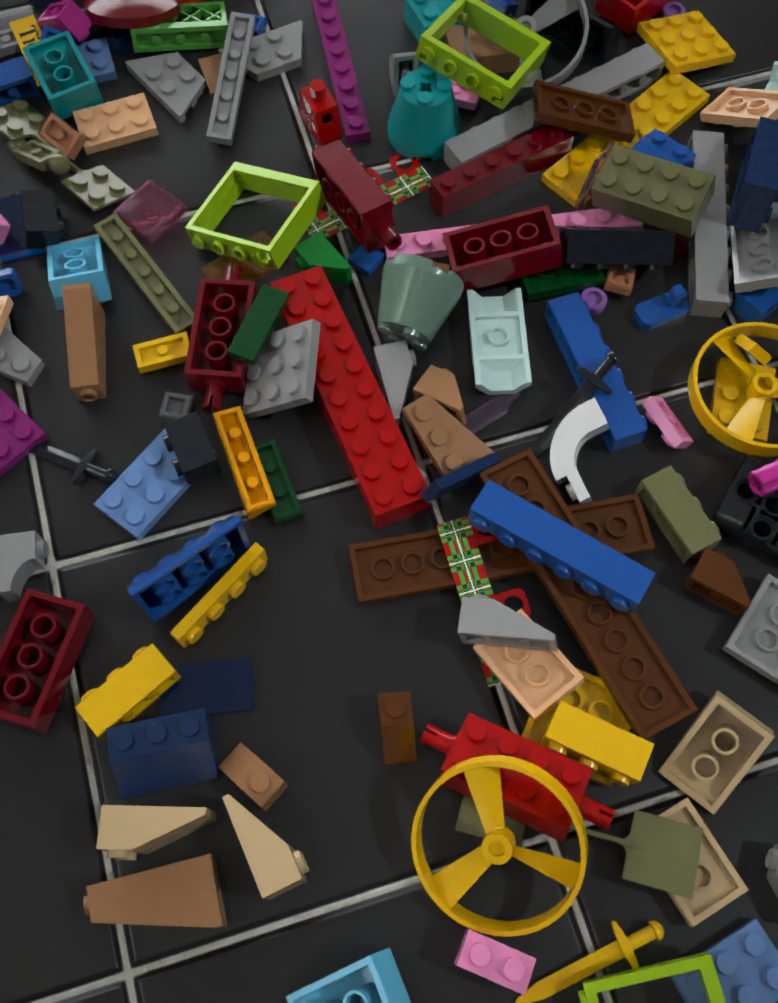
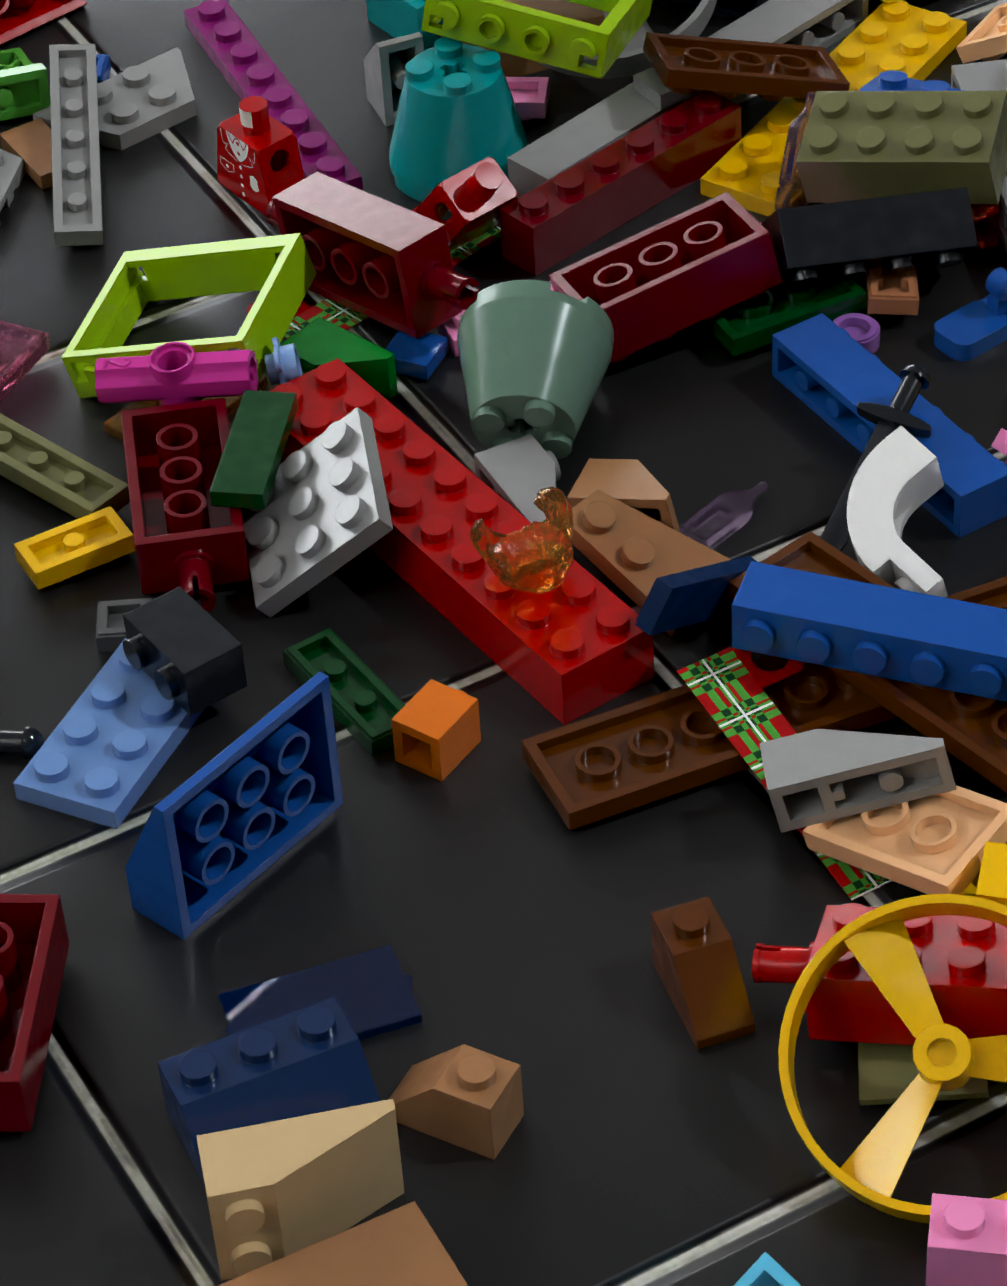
camera: 10 degrees left, 25 degrees down
yellow brick [75,643,182,742] -> none
yellow plate [170,542,268,649] -> none
light orange slope [213,406,276,520] -> none
tan slope [222,794,310,900] -> none
light aqua piece [467,288,532,395] -> none
none -> dark pink piece [94,341,258,406]
none -> light blue plate [265,337,303,385]
none -> orange brick [391,679,481,781]
none -> red torso [414,157,518,252]
none -> clear orange hair [470,486,574,594]

